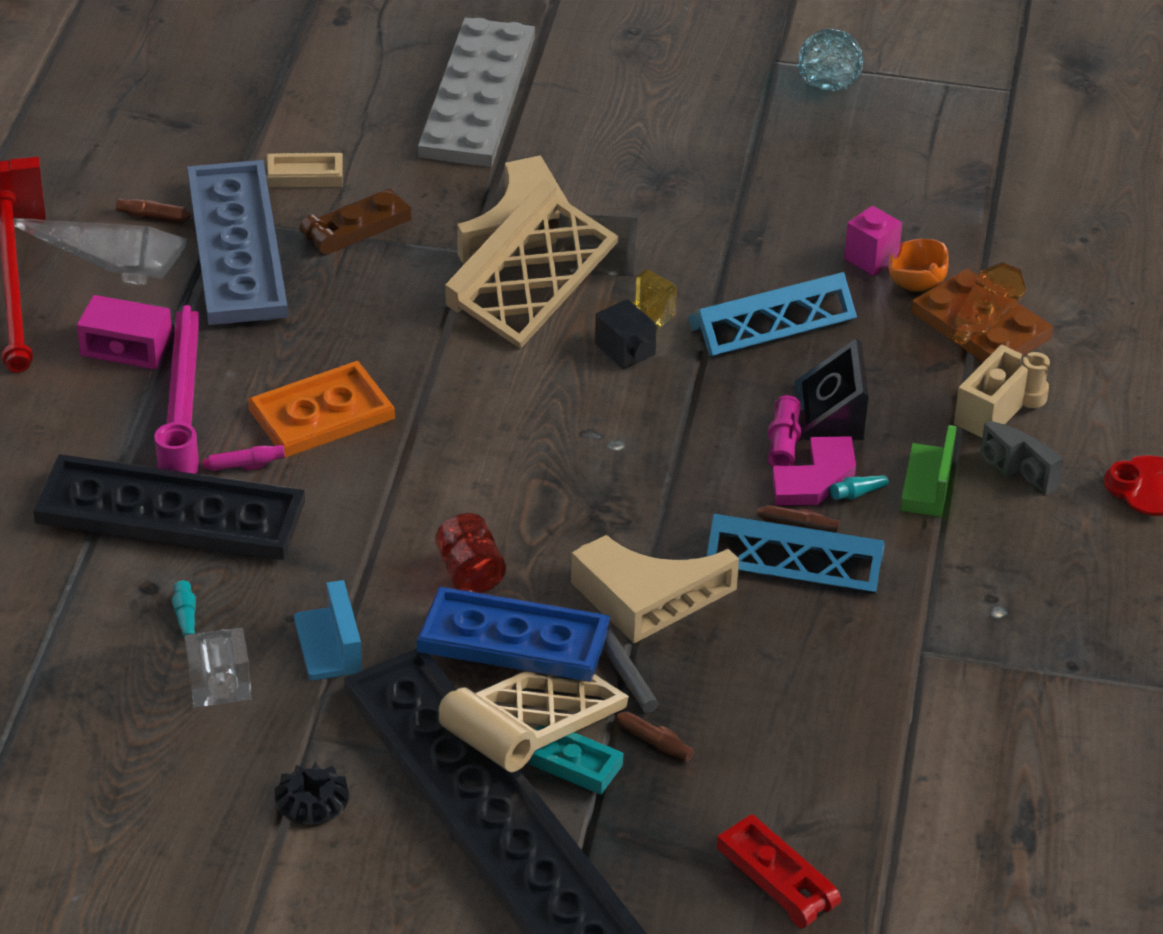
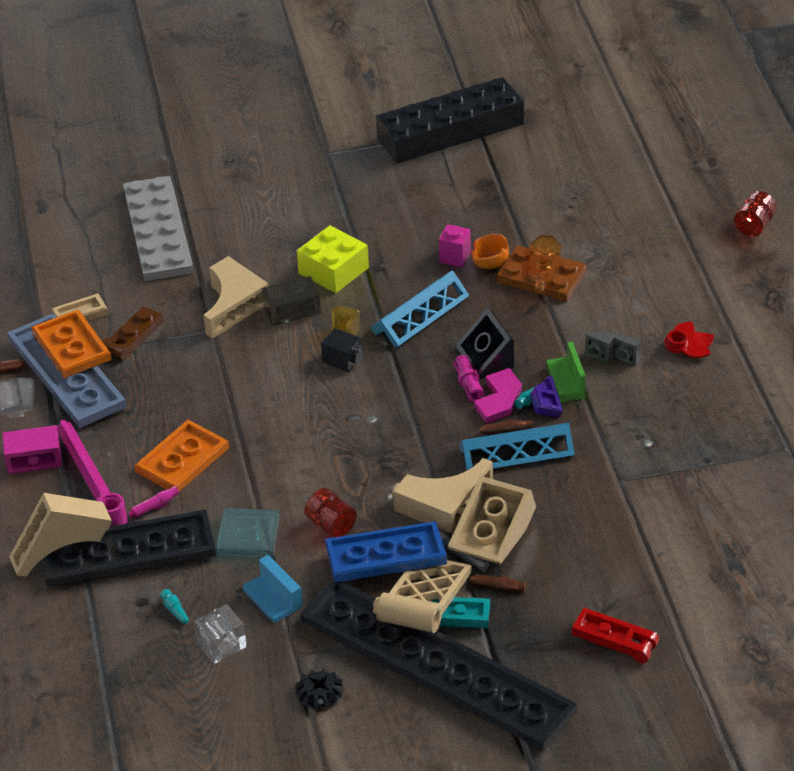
camera: 20 degrees left, 0 degrees up
tan fence [445,179,618,349] -> none
clear light blue piece [798,28,864,92] -> none
tan hinge [954,344,1050,438] -> none
none -> tan arch [10,493,111,577]
none -> orange tile [31,309,112,378]
none -> clear light blue tile [216,508,280,557]
none -> neon yellow brick [297,225,369,293]
none -> black brick [376,77,524,164]
none -> tan slope [448,476,536,564]
none -> dark purple tile [530,376,563,418]

